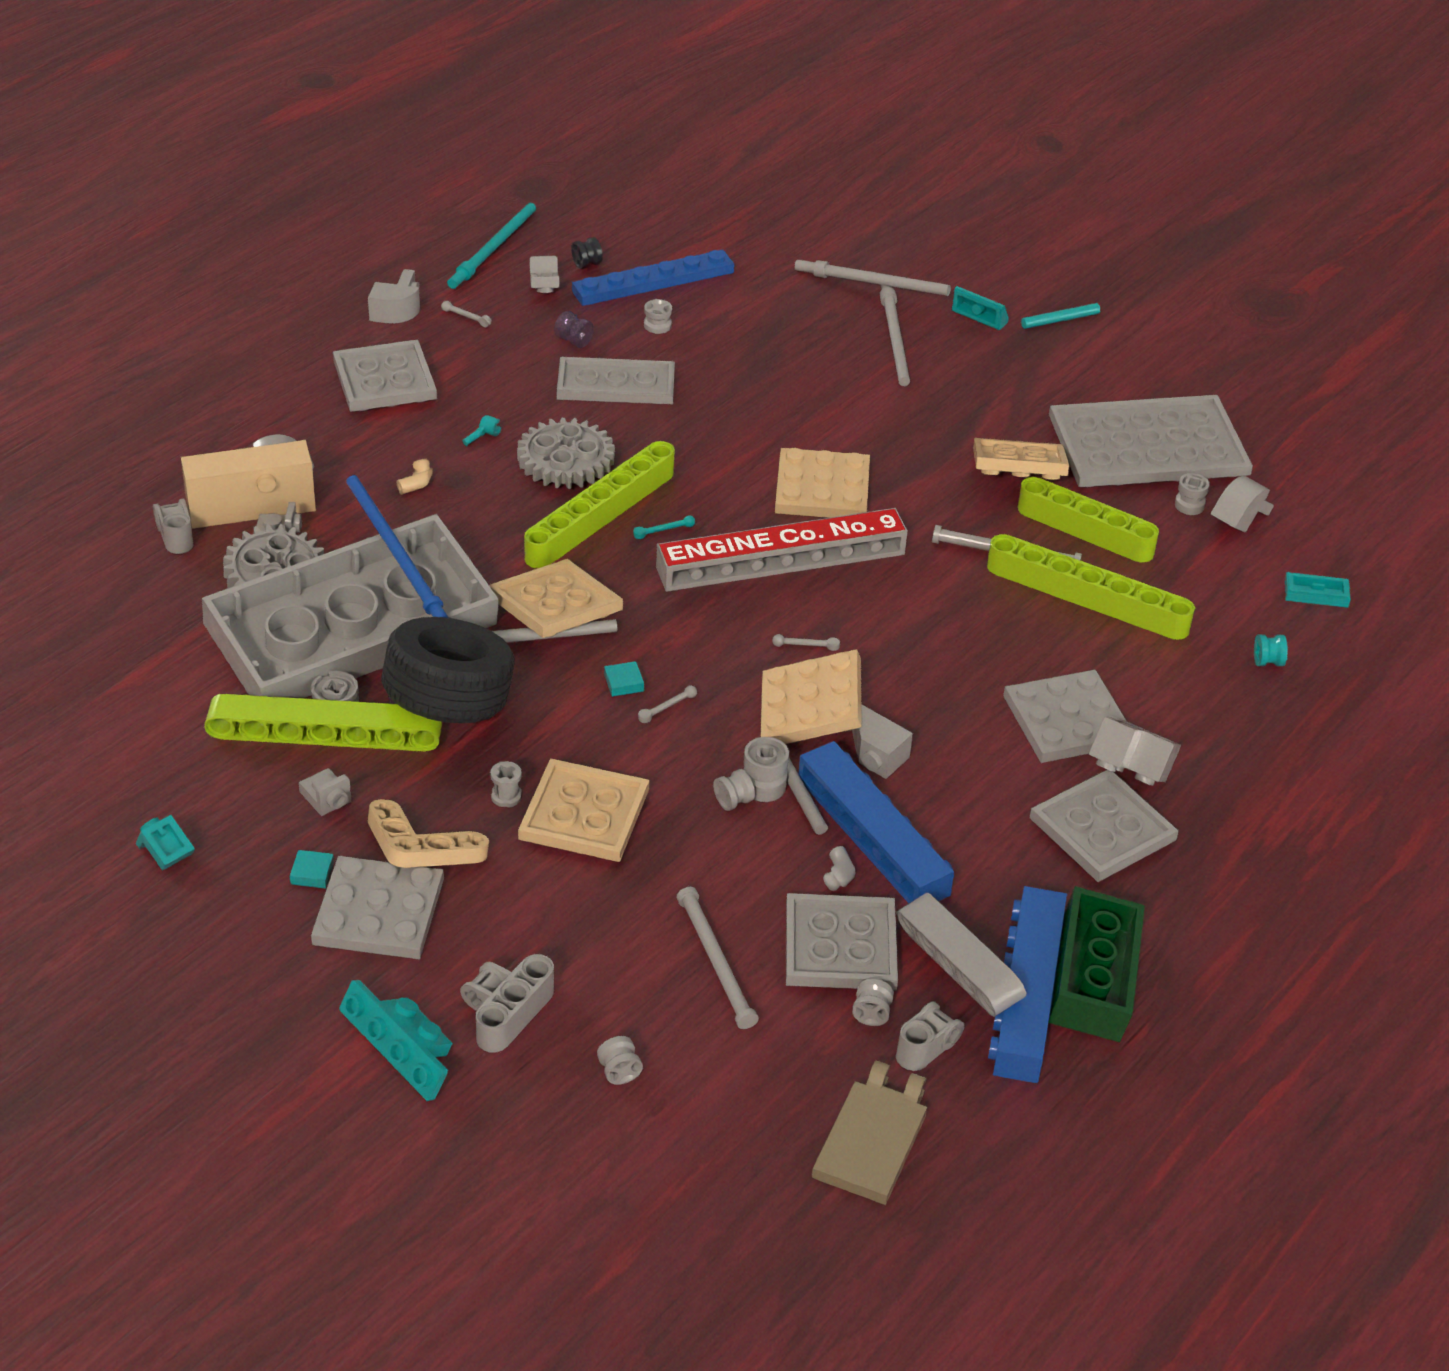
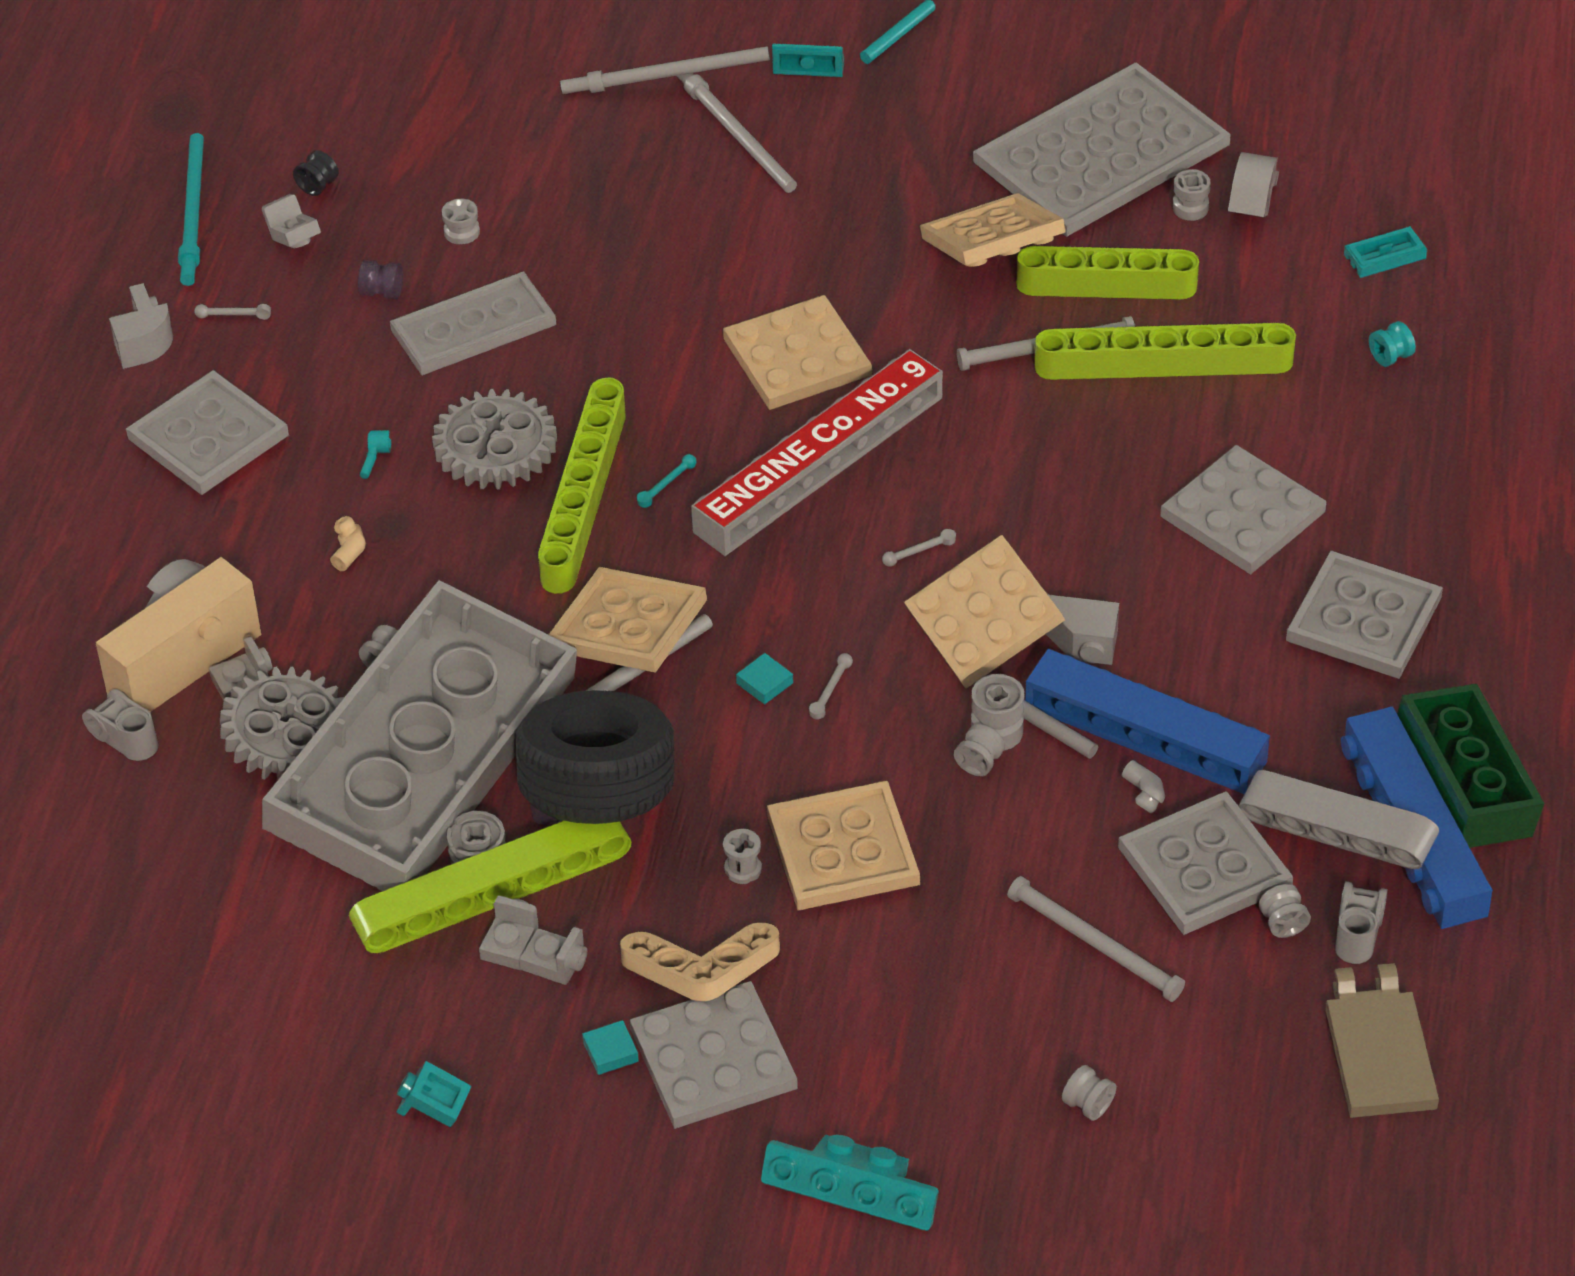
camera: 25 degrees left, 5 degrees up
blue bar [346,475,449,618] -> none
light grey piece [460,954,554,1052] -> none
blue plate [572,250,734,306] -> none
light grey brick [1089,717,1181,785] -> none
none -> light grey bracket [479,896,539,970]

